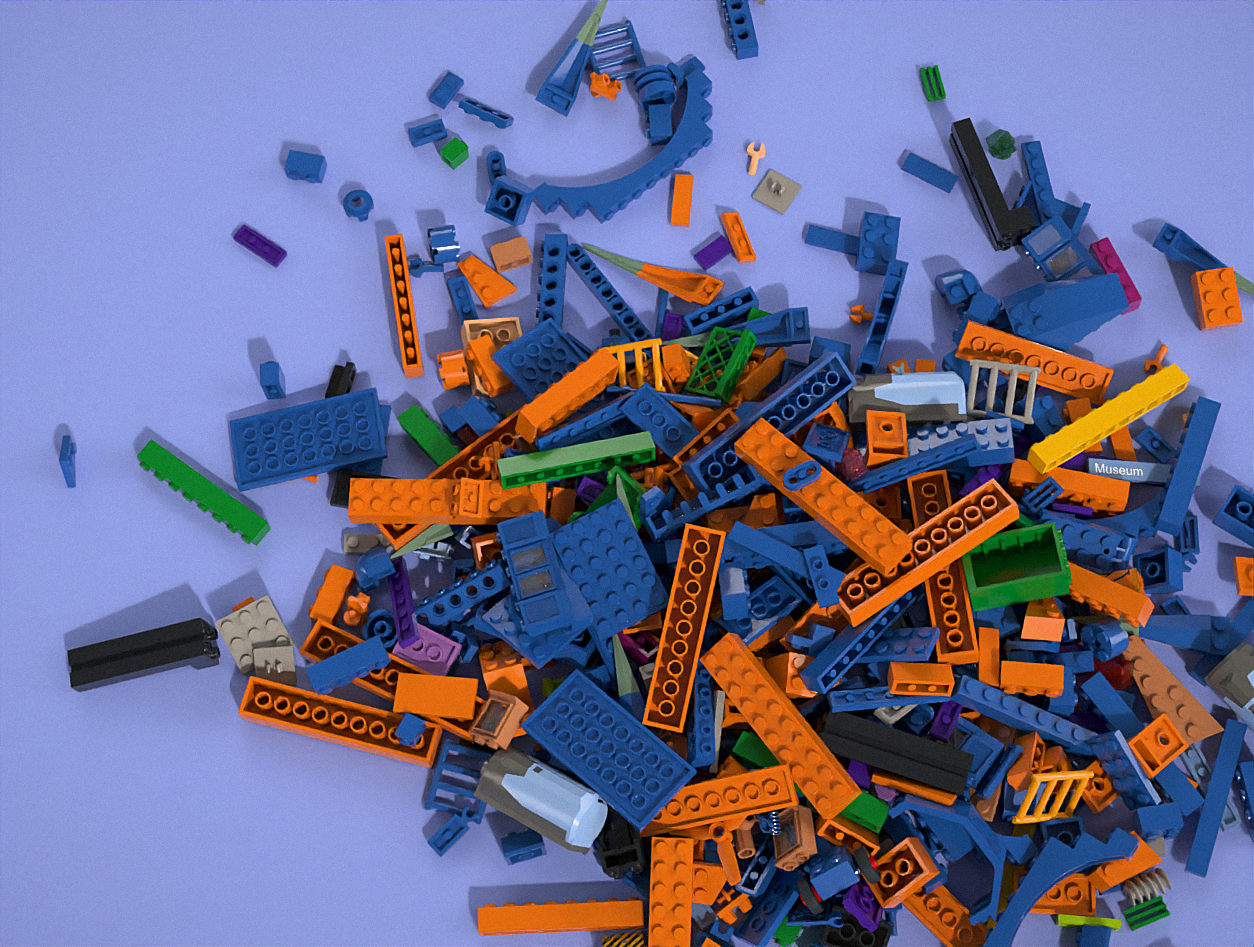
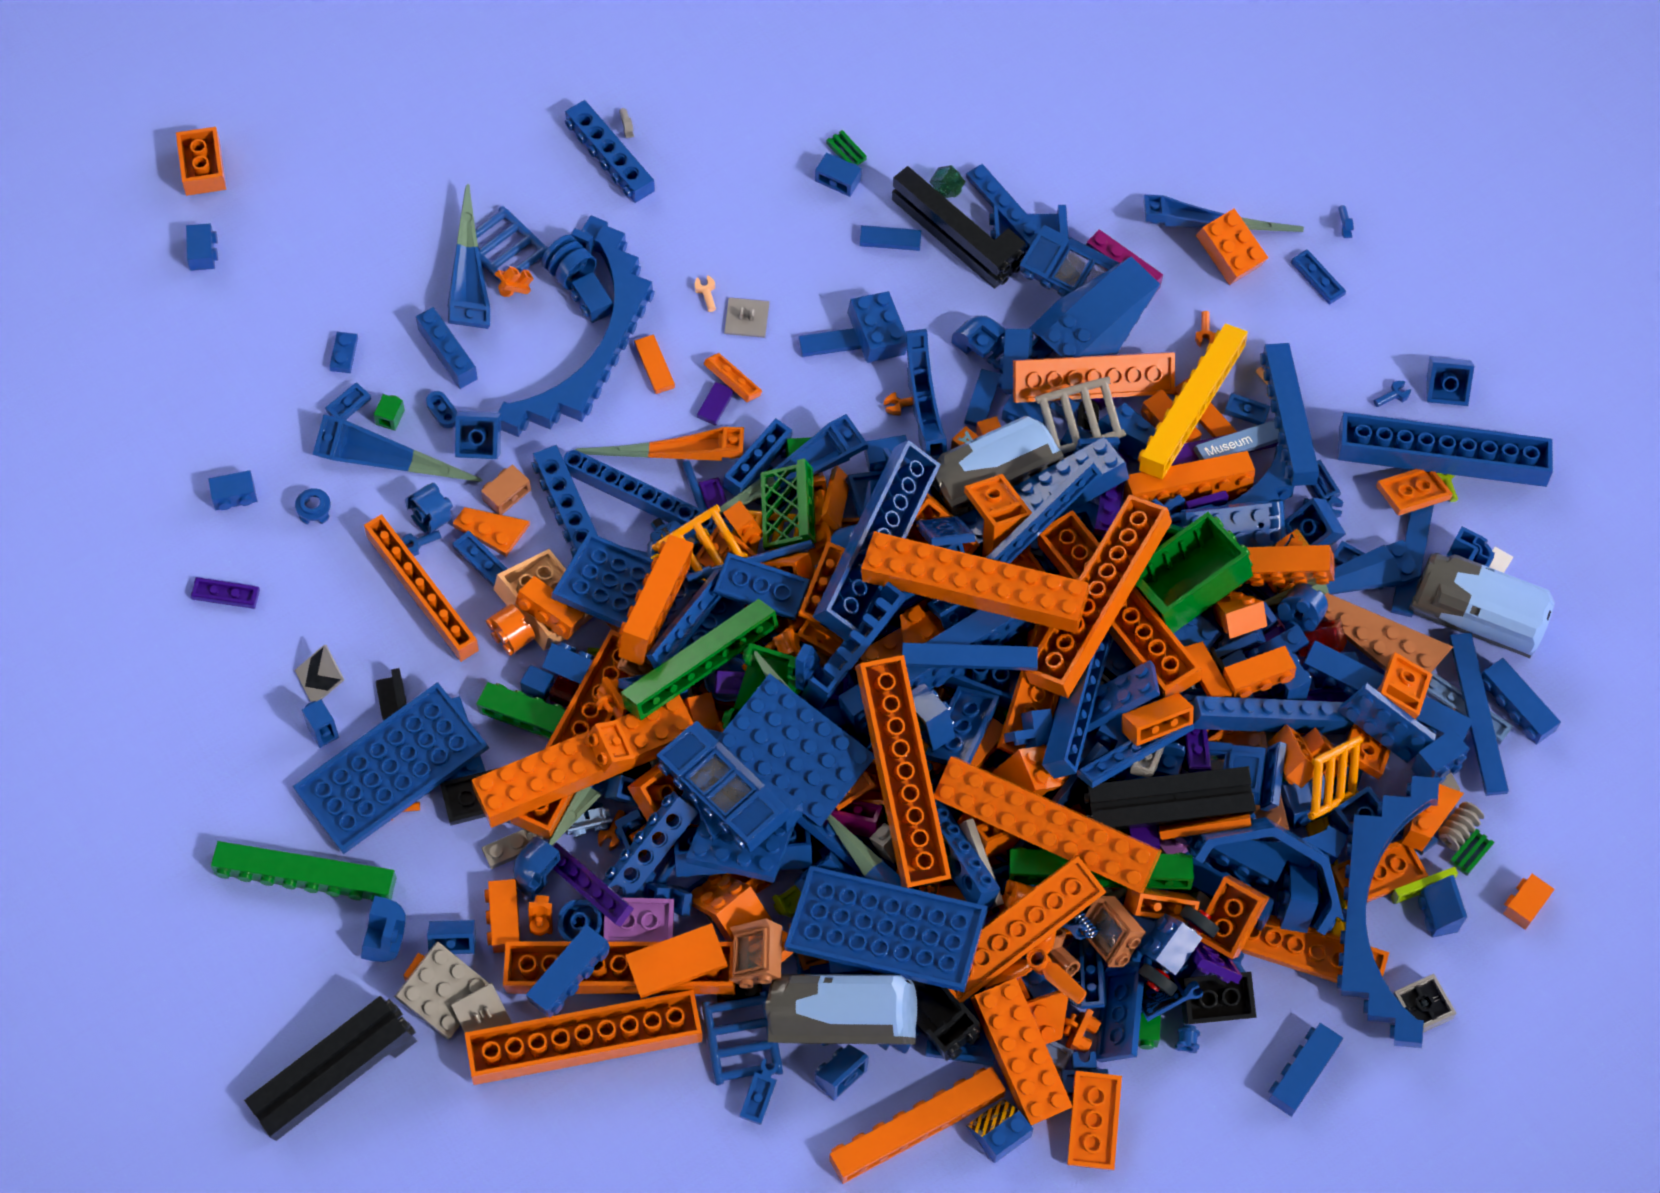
camera: 35 degrees left, 5 degrees down
blue wing [59,435,77,488] -> none
blue brick [395,712,426,747] -> none
blue plate [458,97,514,129] -> none
blue plate [783,460,821,491] -> none
blue plate [803,545,840,608] -> none
clear pink brick [835,447,869,483] -> none
blue tile [1021,476,1064,516] -> none
none -> light grey piece [295,645,344,702]
none -> blue plate [312,414,482,482]
none -> blue brick [361,896,406,962]
none -> blue brick [415,307,478,389]
none -> blue brick [427,920,476,954]
none -> orange bar [598,810,626,851]
none -> blue brick [815,152,862,197]
none -> blue tile [964,369,1001,427]
none -> blue brick [1276,865,1318,933]

